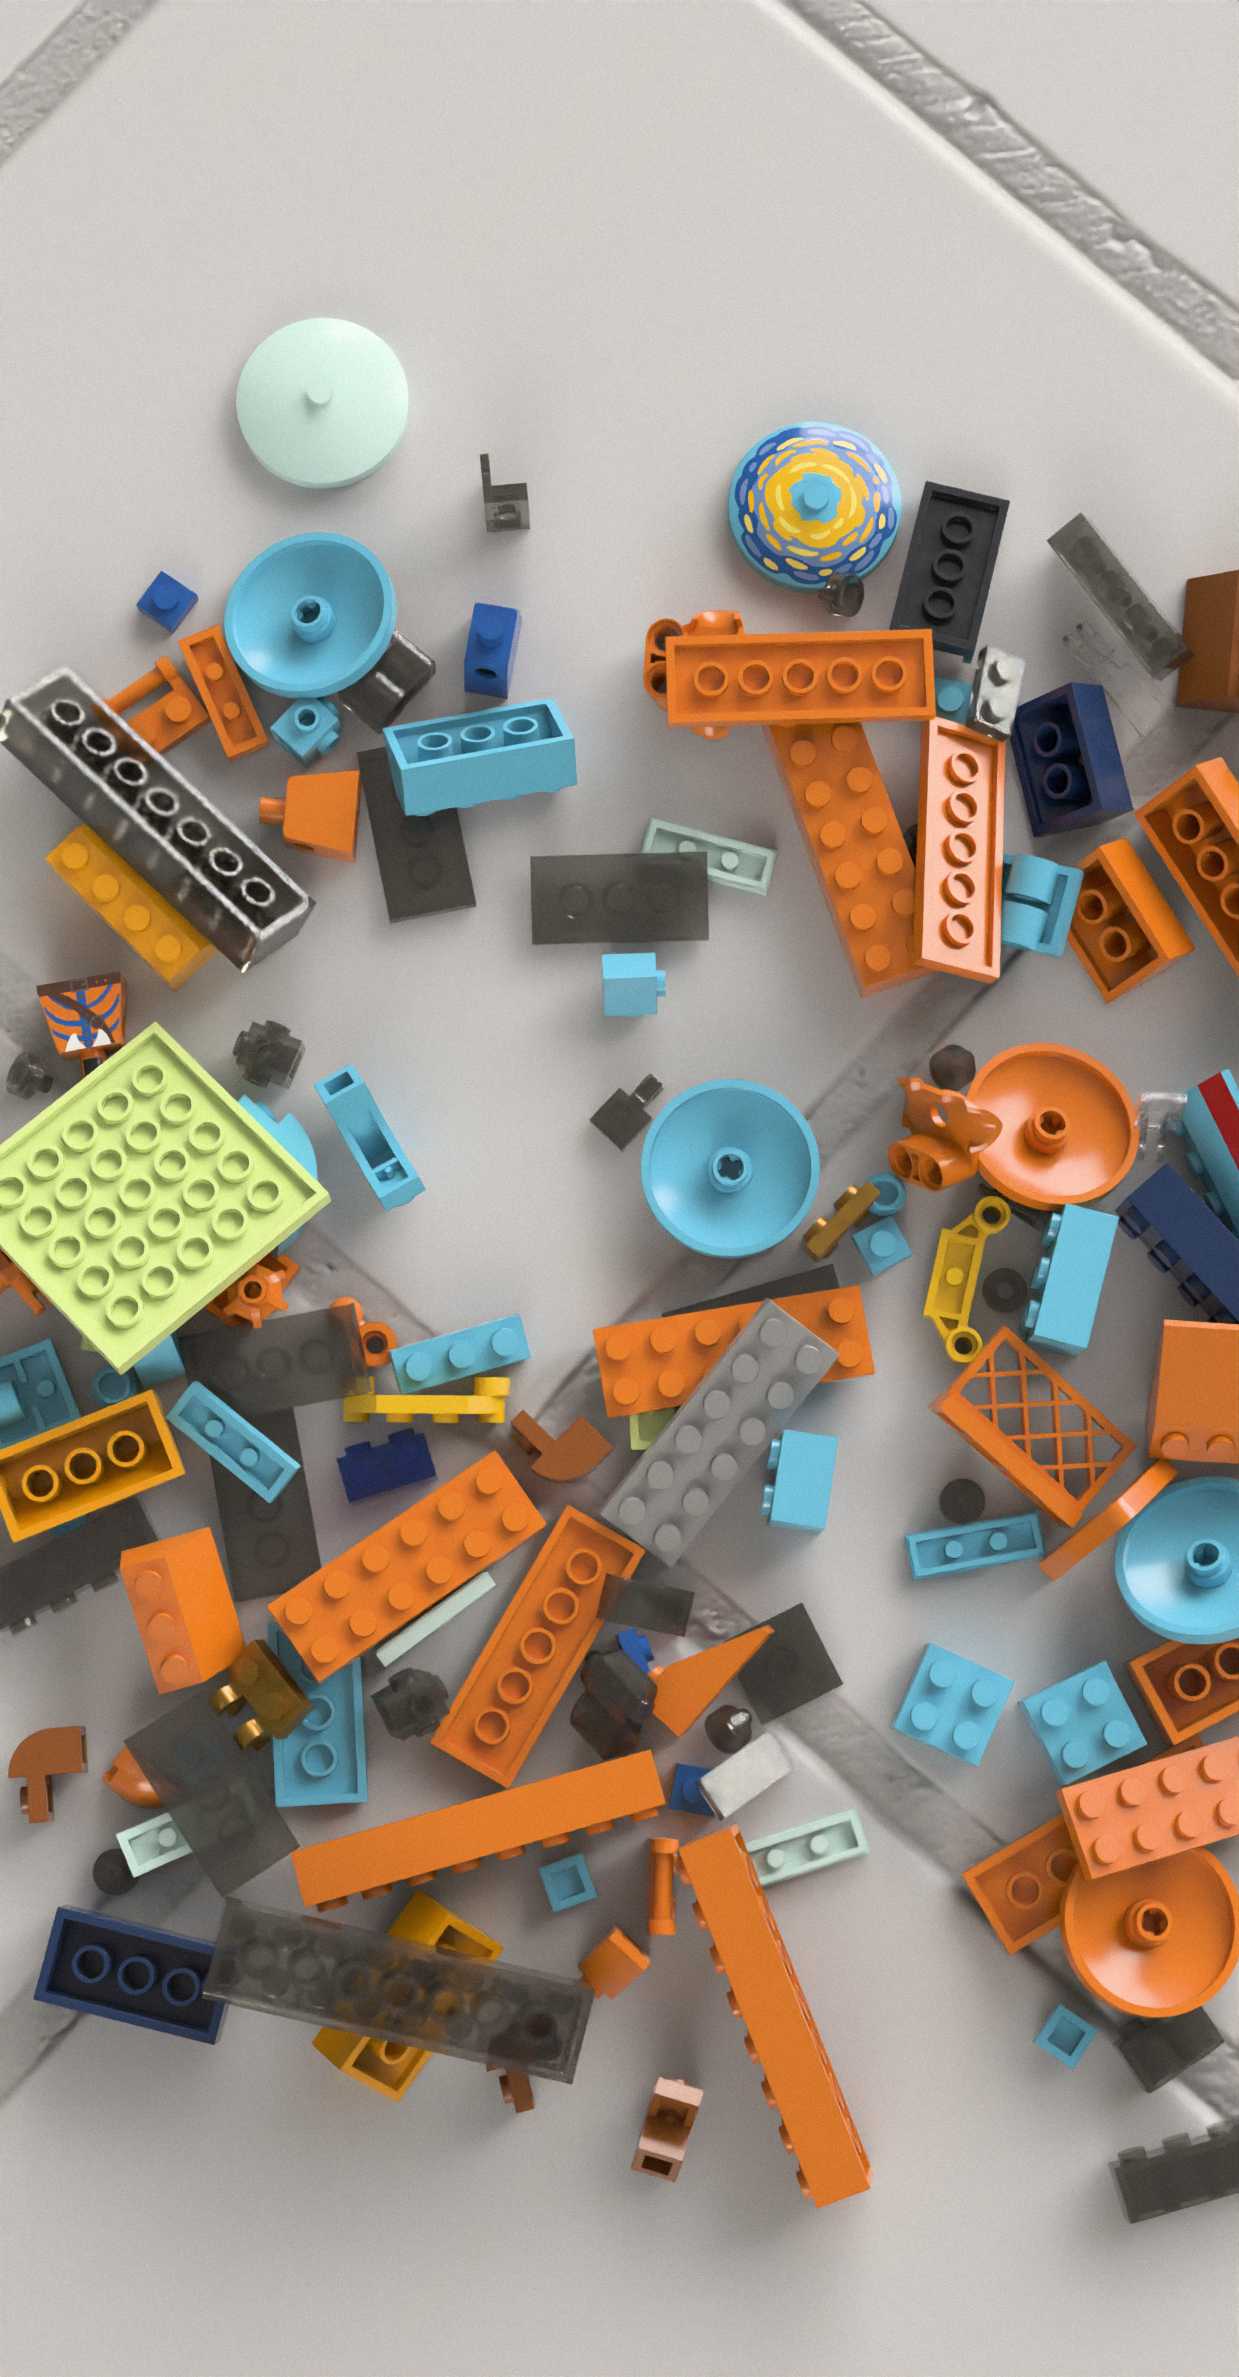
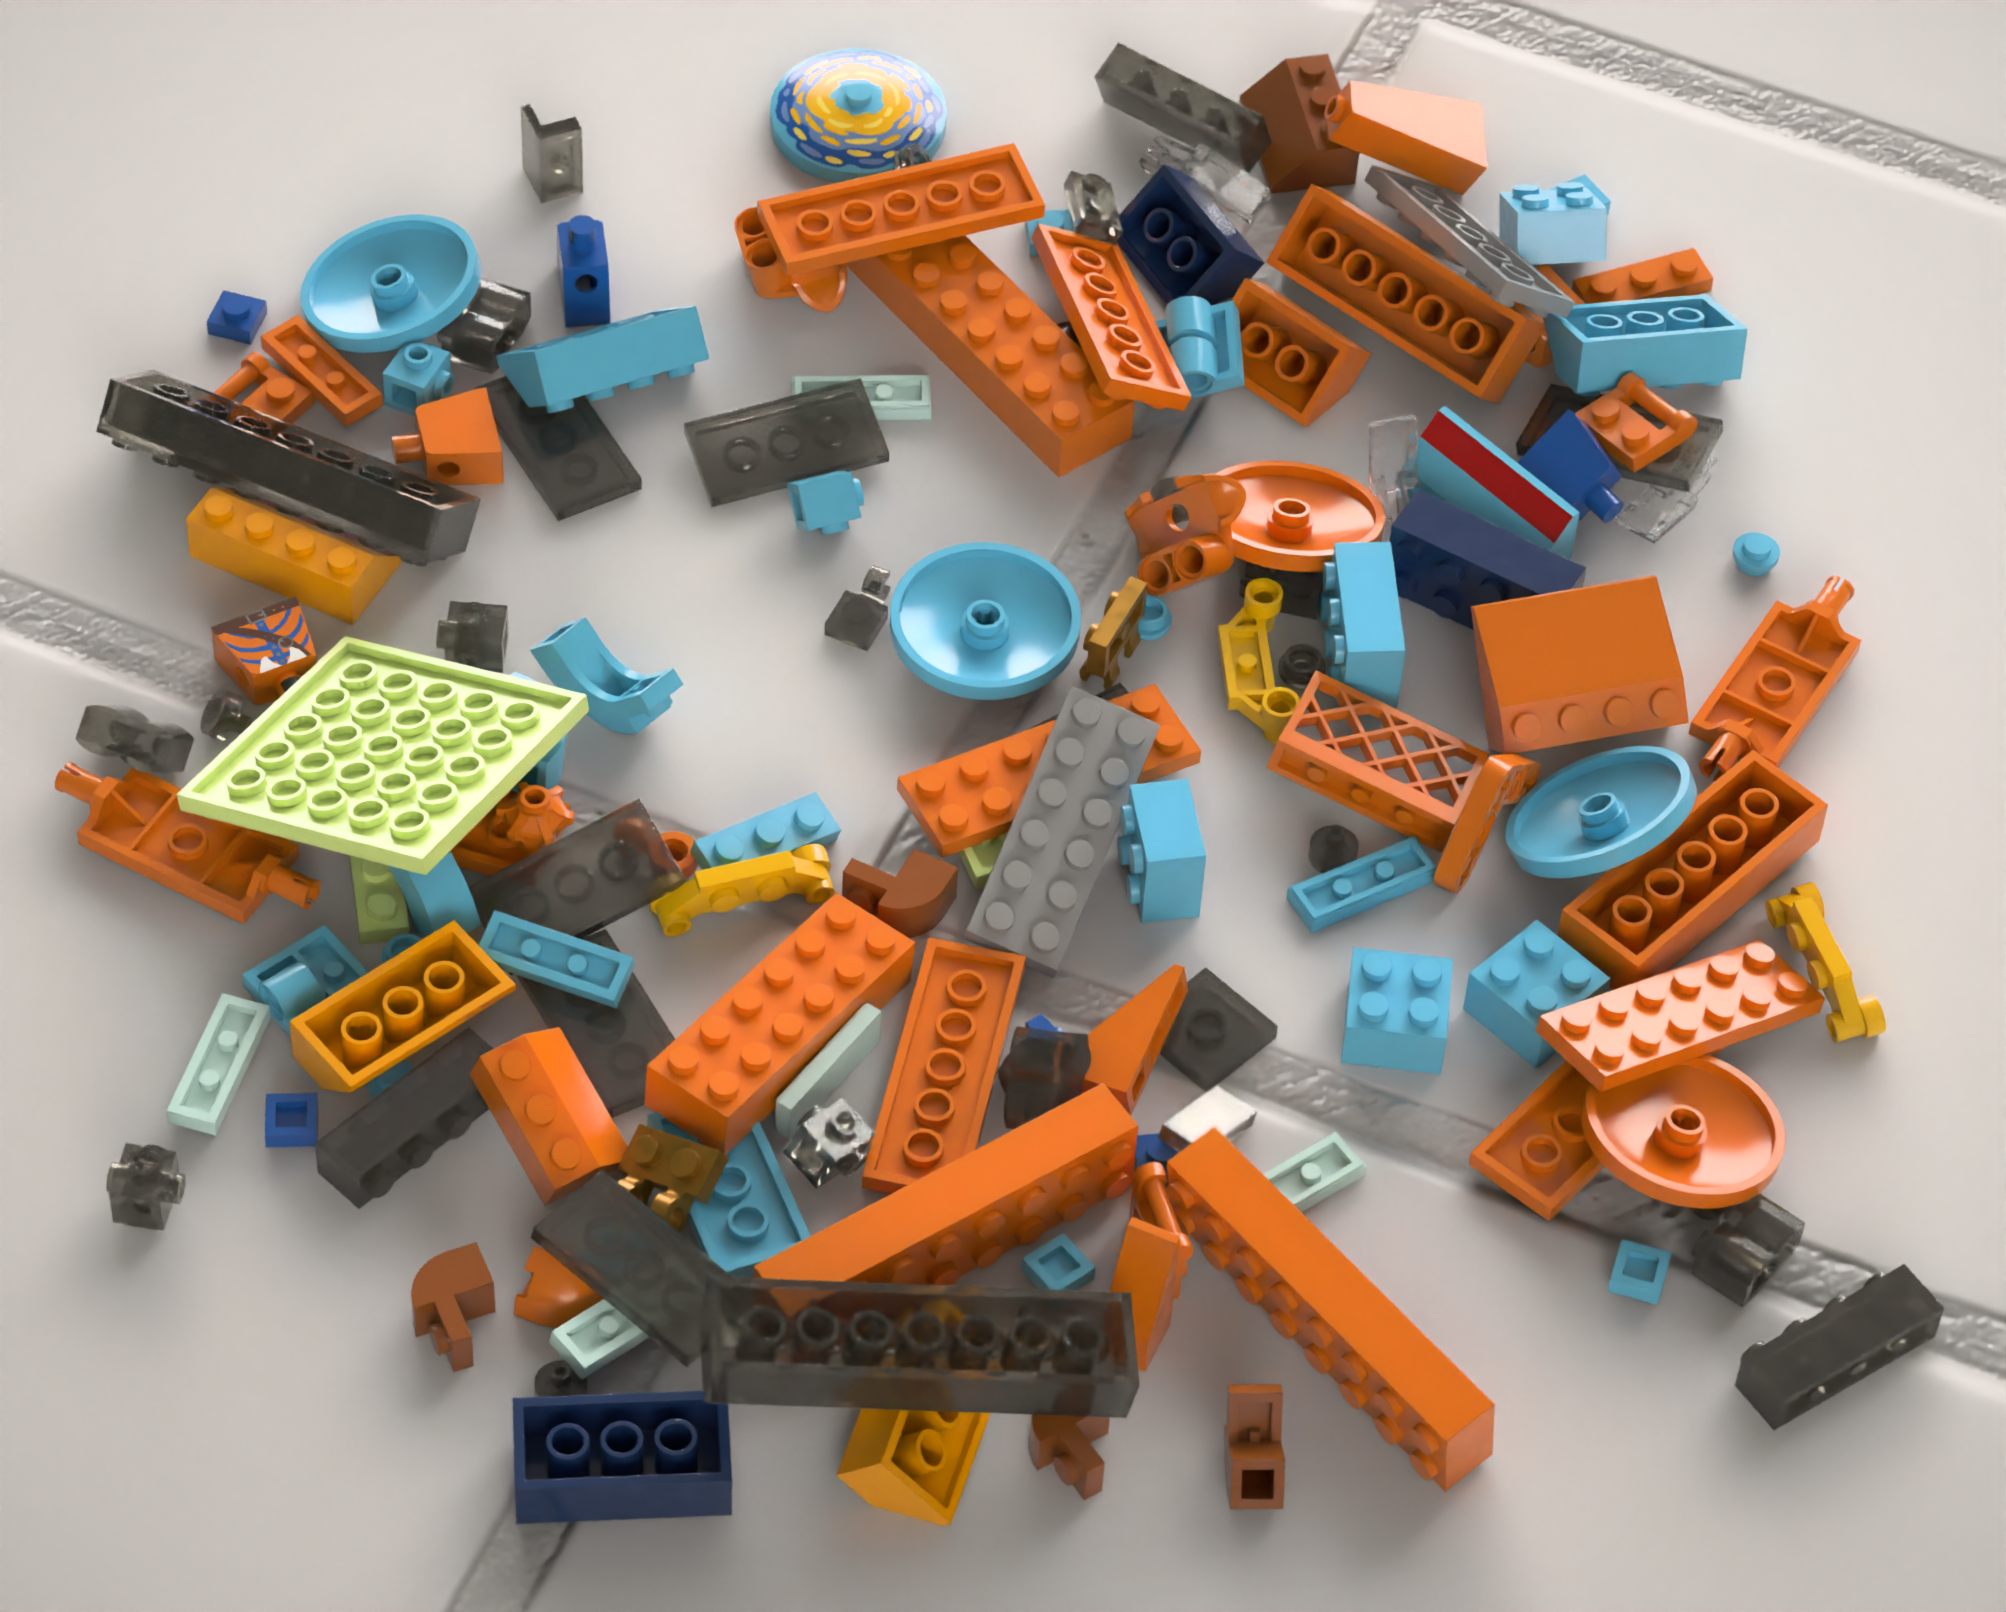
camera: 20 degrees left, 30 degrees down
light aqua dish [236,318,409,489] -> none
clear blue brick [336,1428,439,1506] -> none
clear smoke tile [596,1573,695,1637] -> none
clear smoke tile [705,1705,753,1754] -> none
medium azure plate [851,1215,913,1277] -> none
black hinge [889,481,1010,664] -> none

